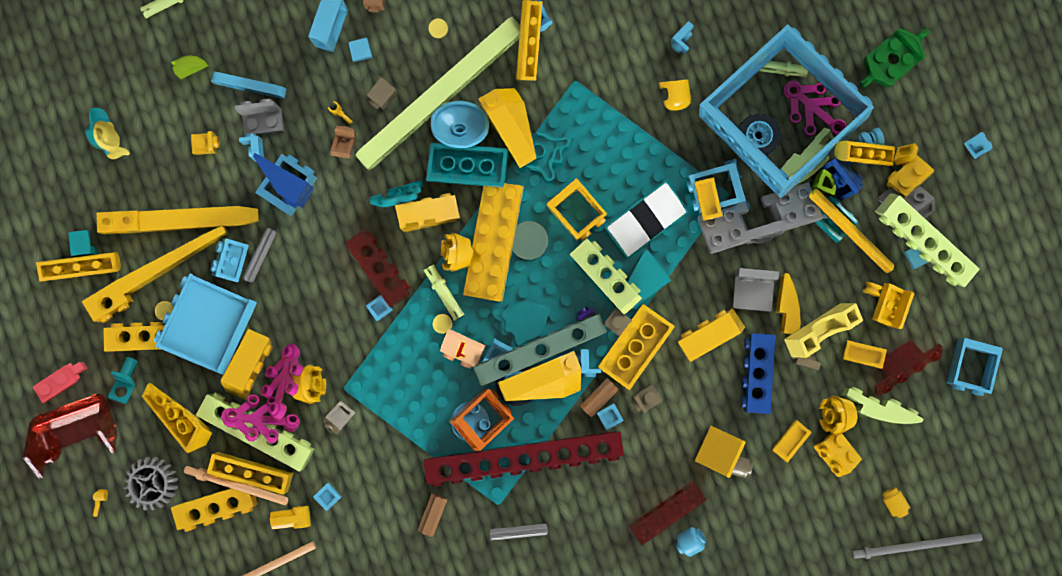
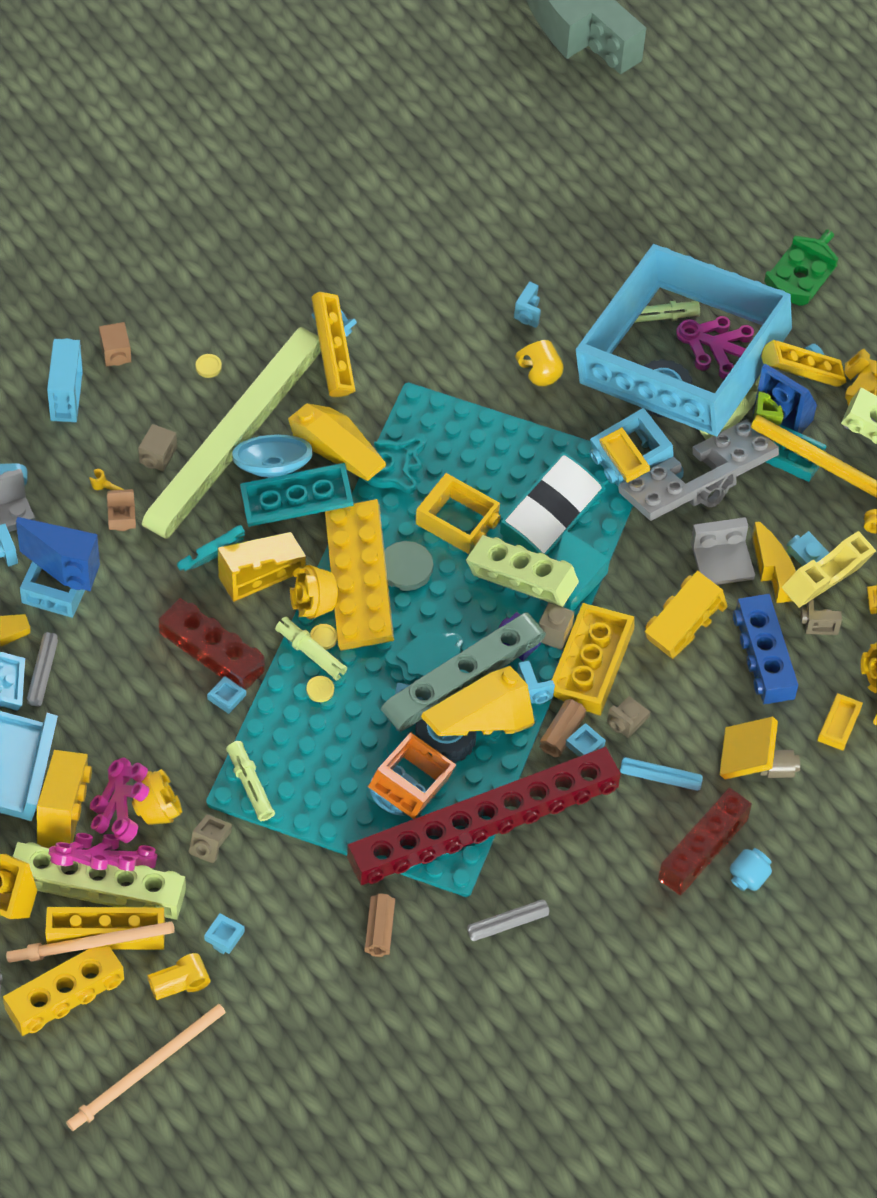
camera: 15 degrees left, 30 degrees down
medium azure tile [348,38,372,62] -> none
light nougat slope [440,329,486,369] -> none
none -> yellowish green pin [226,741,275,821]
none -> light yellow piece [310,624,337,650]
none -> medium azure axle [620,757,703,791]
none -> medium azure bracket [786,531,829,566]

